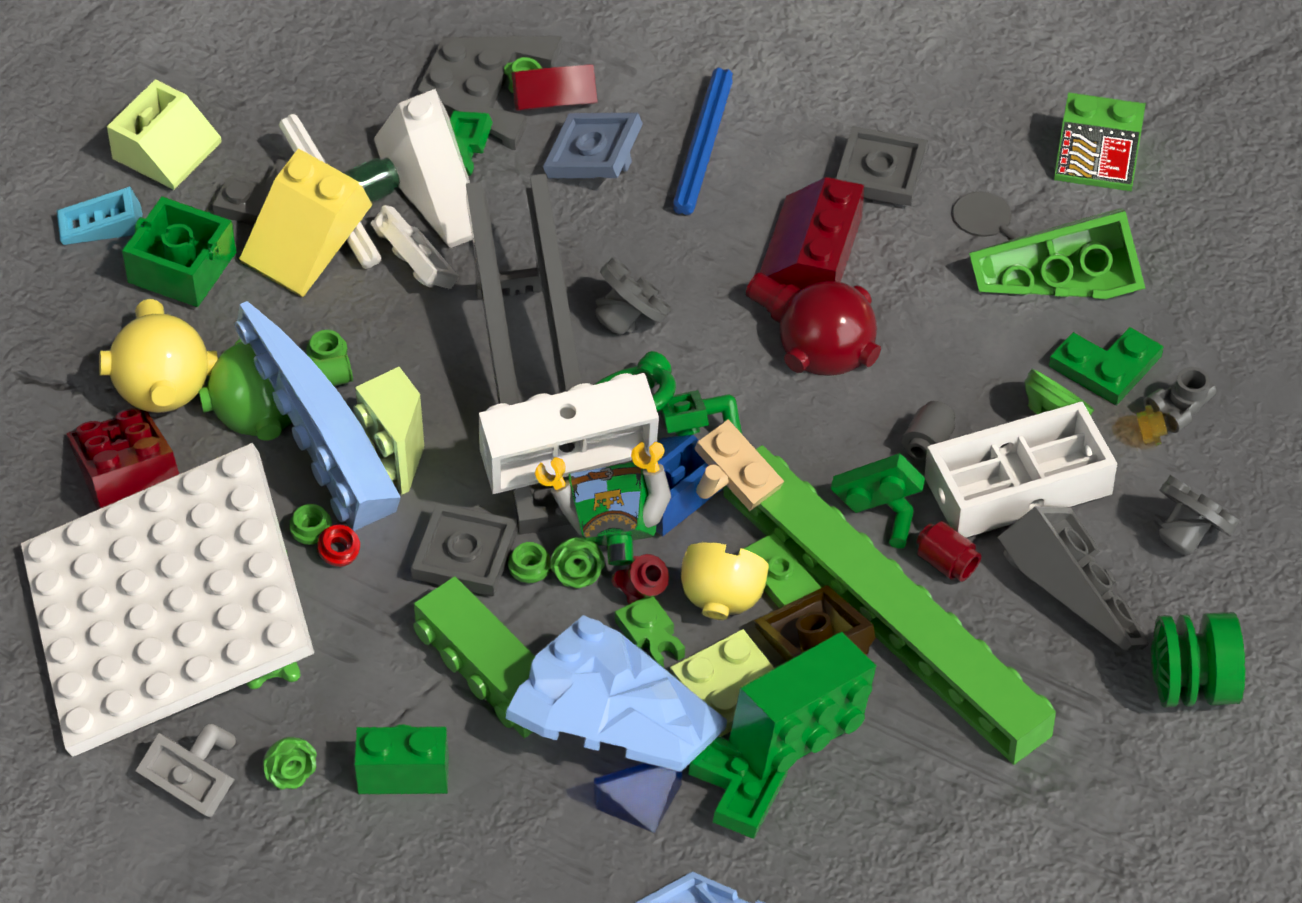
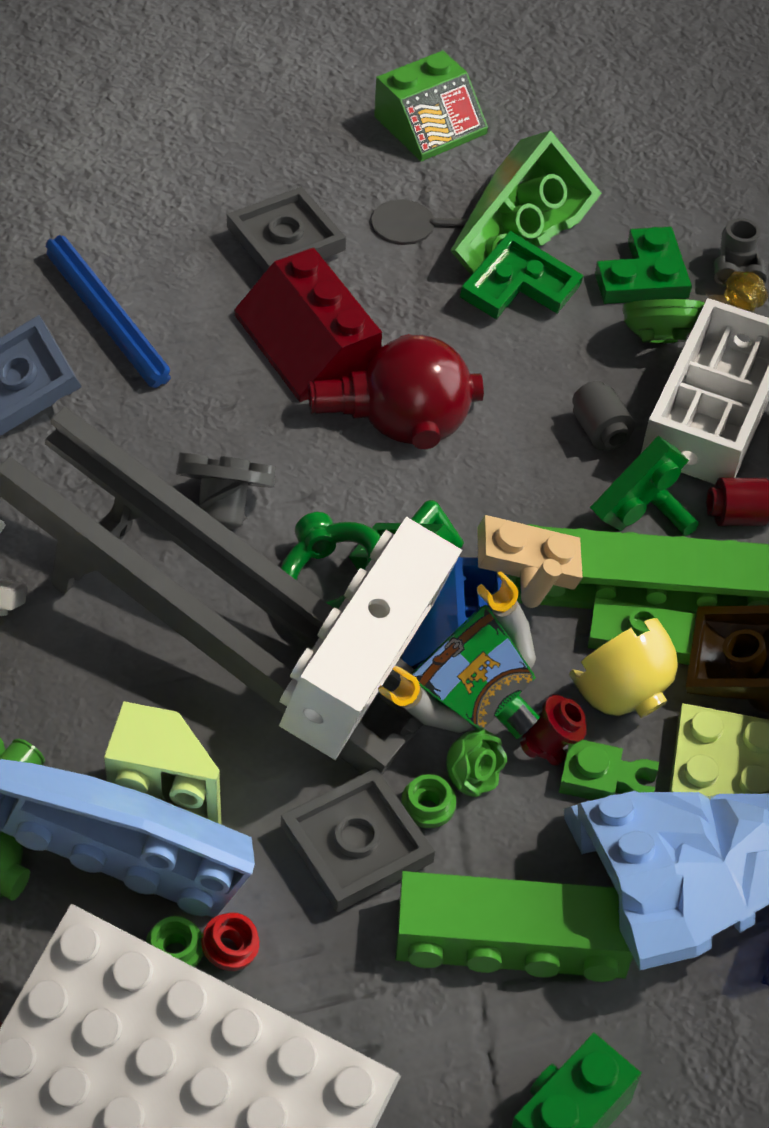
camera: 50 degrees left, 0 degrees up
none -> green plate [460,231,584,320]

